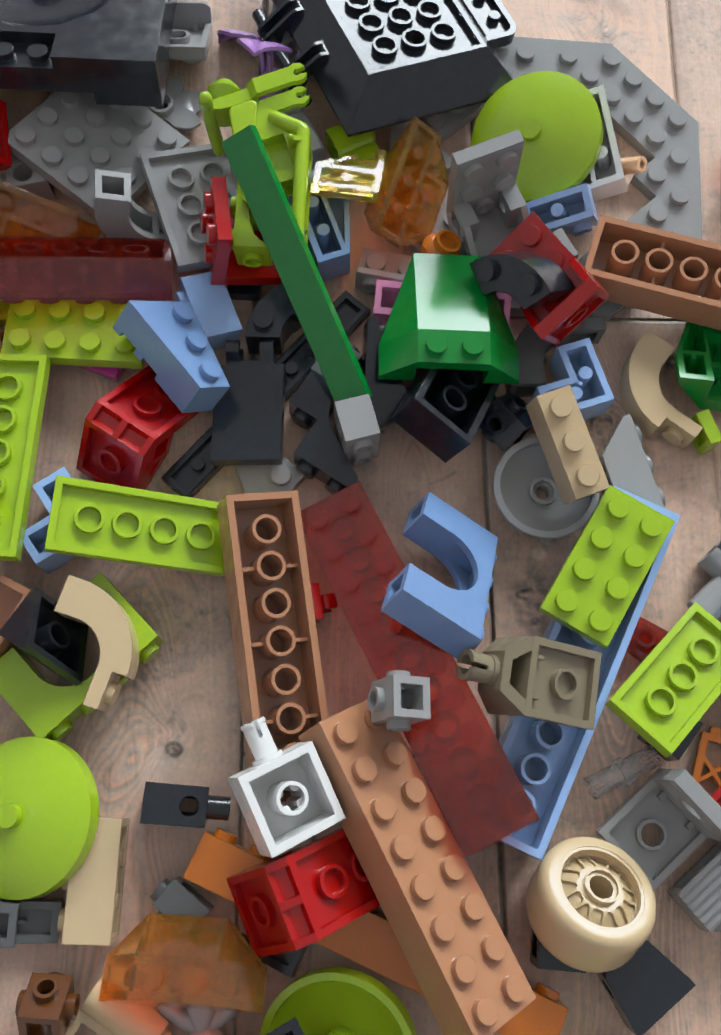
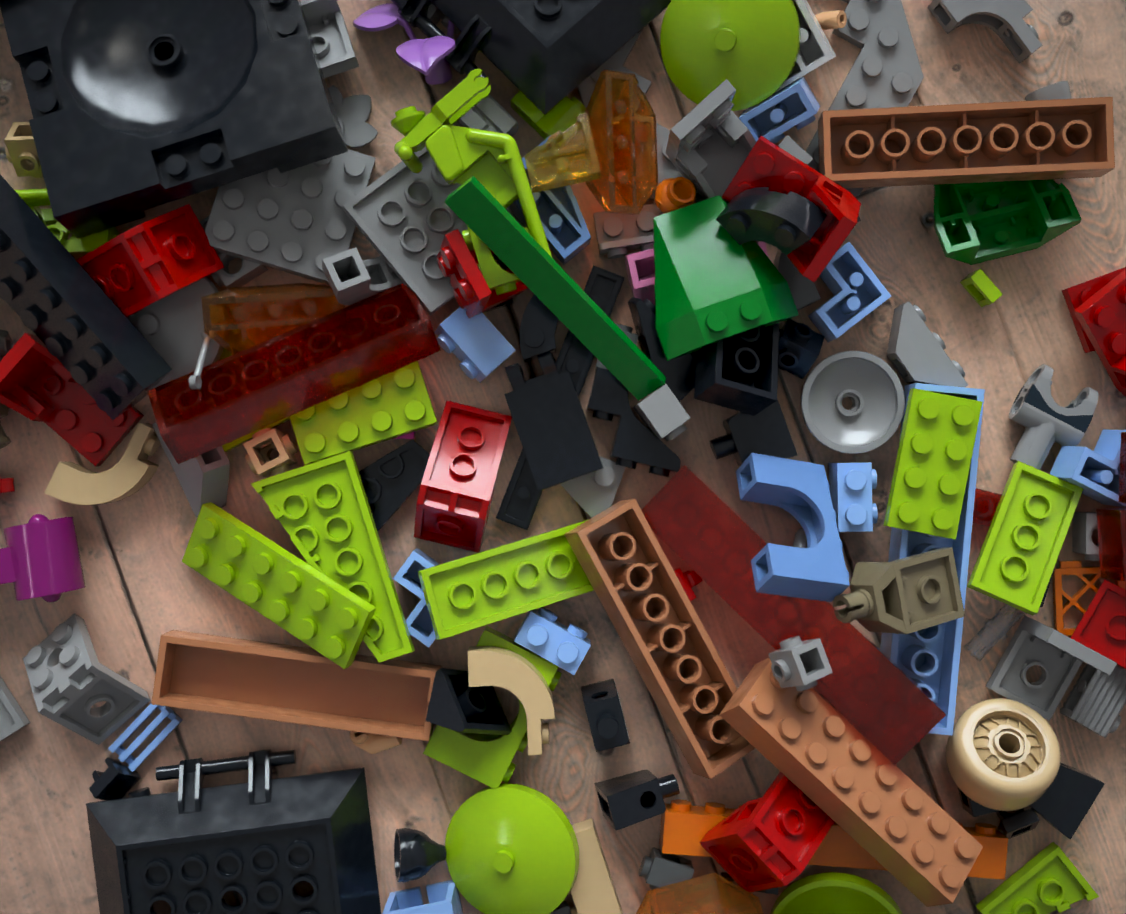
camera: 15 degrees left, 15 degrees up
medium blue wedge [113,300,230,413] -> none
white brick [227,716,346,858] -> none
tan brick [526,385,610,505] -> none
tan arch [619,329,703,450] -> none
none -> black wing [359,440,430,532]
none -> light blue brick [514,607,591,675]
none -> black torso [581,679,630,752]
none -> black torso [710,399,797,466]
none -> light blue brick [828,462,878,532]
none -> black tile [996,808,1040,839]

